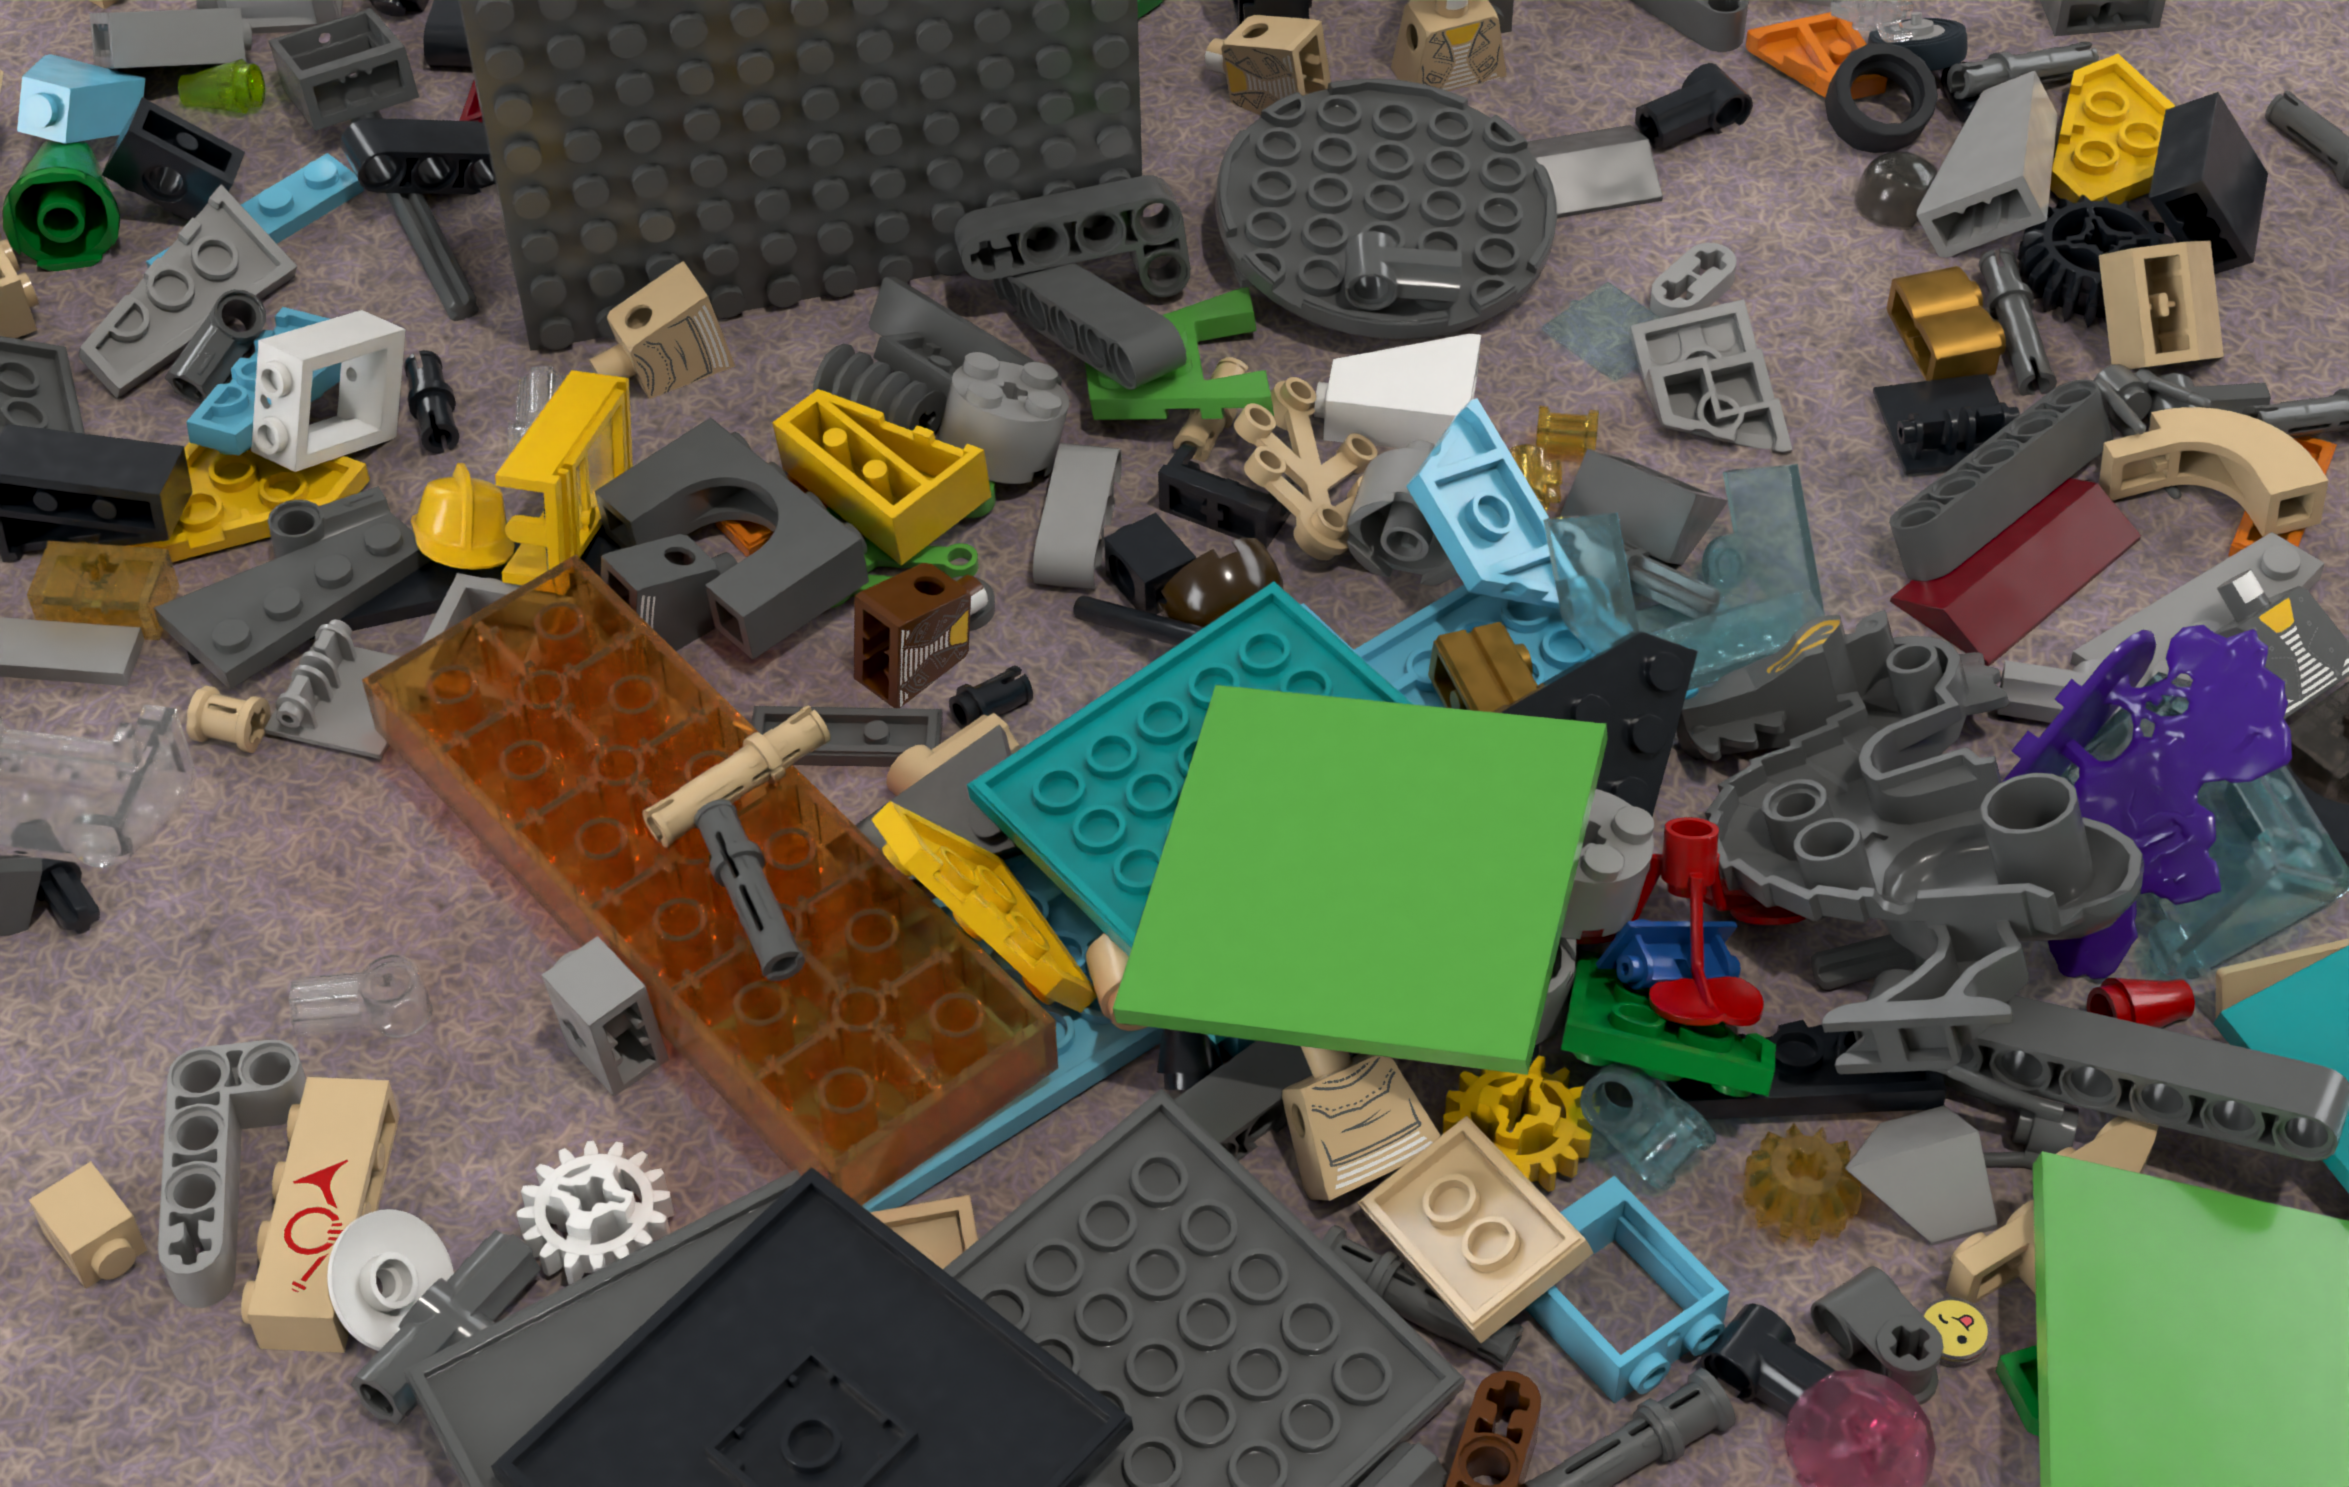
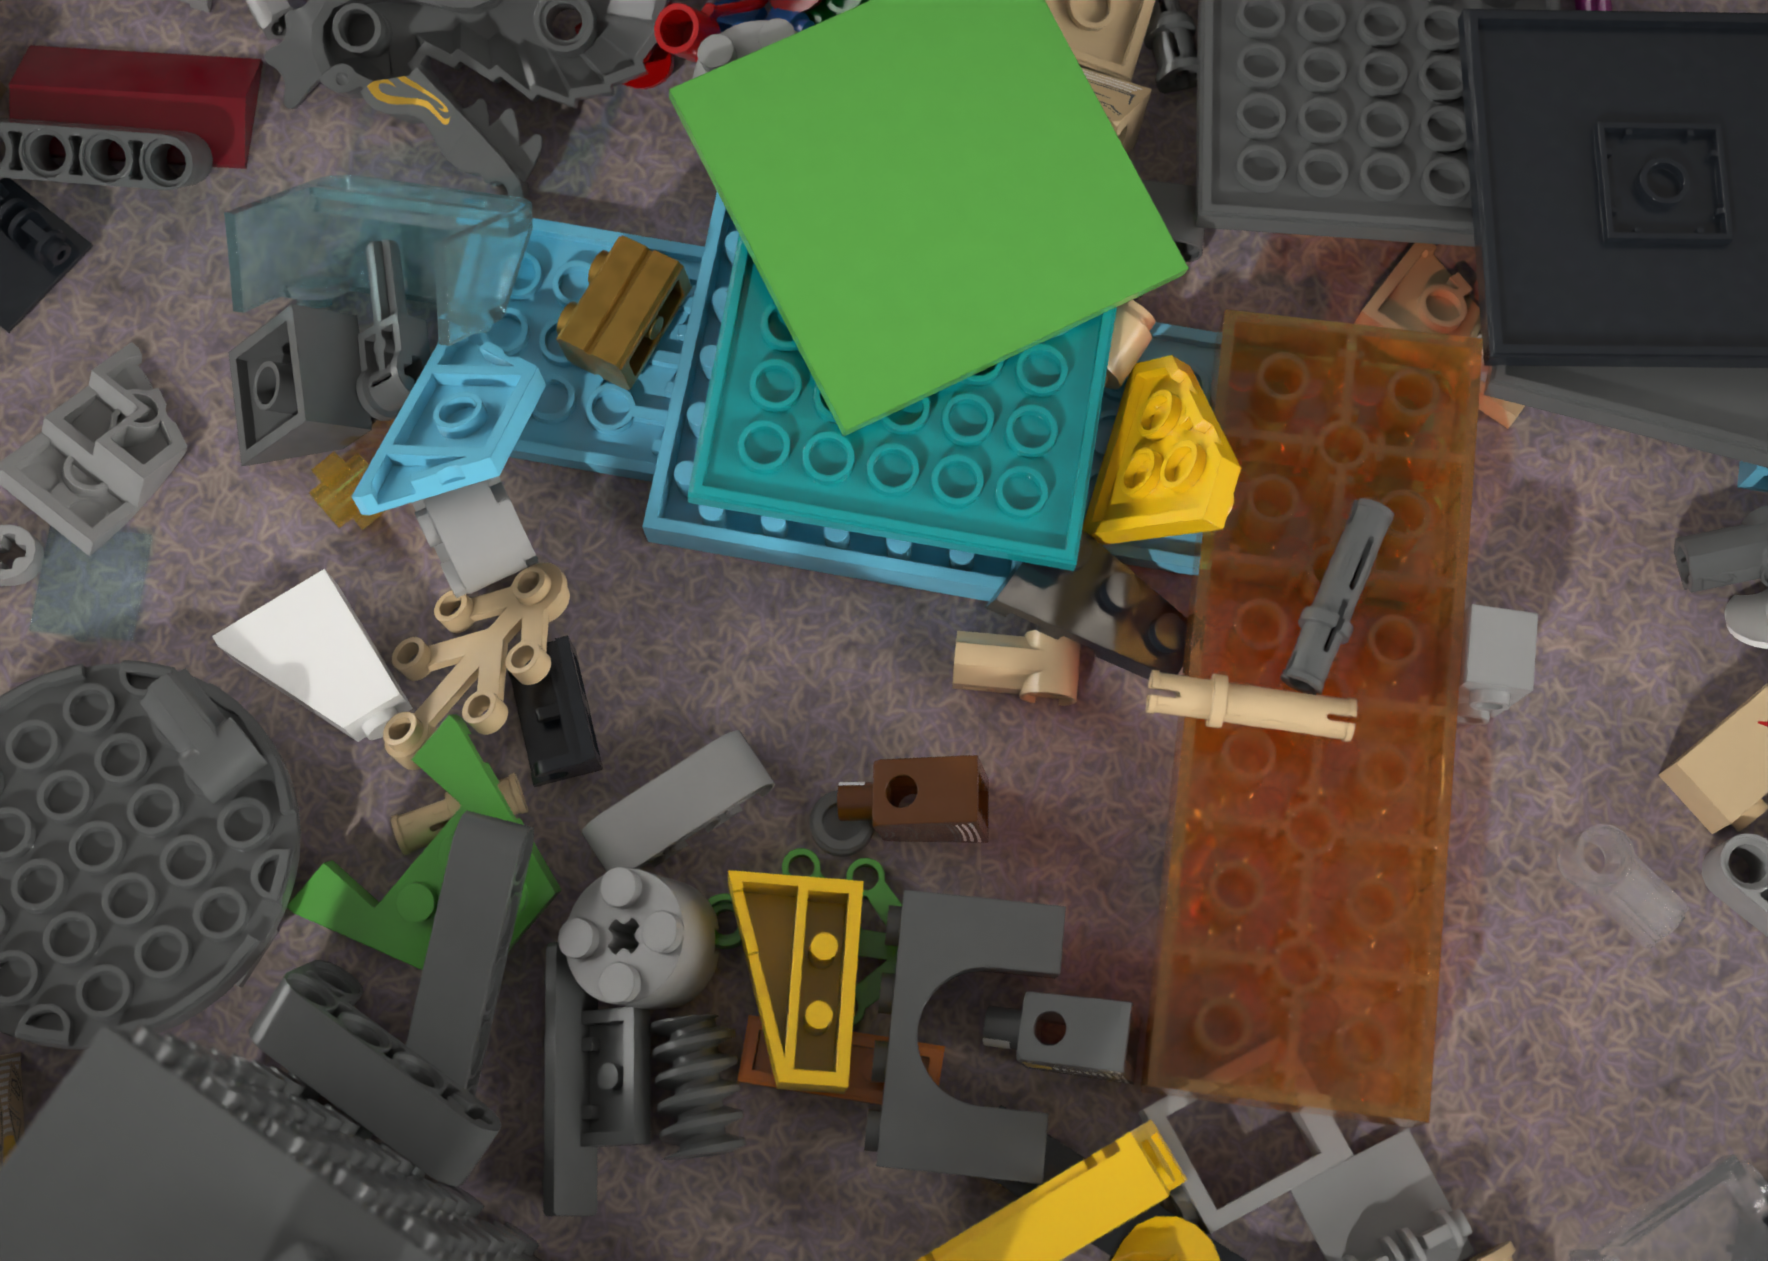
camera: 130 degrees left, 25 degrees up
white gear [517,1141,674,1285] -> none
dark grey tile [750,706,943,767] -> none
black pin [949,665,1033,729] -> none
black bar [1073,595,1204,646] -> none
black brick [1104,512,1196,615] -> none
dark brown cylinder [1157,538,1284,627] -> none
black plate [1492,631,1698,817] -> none
clear yellow bush [1535,405,1599,459] -> none

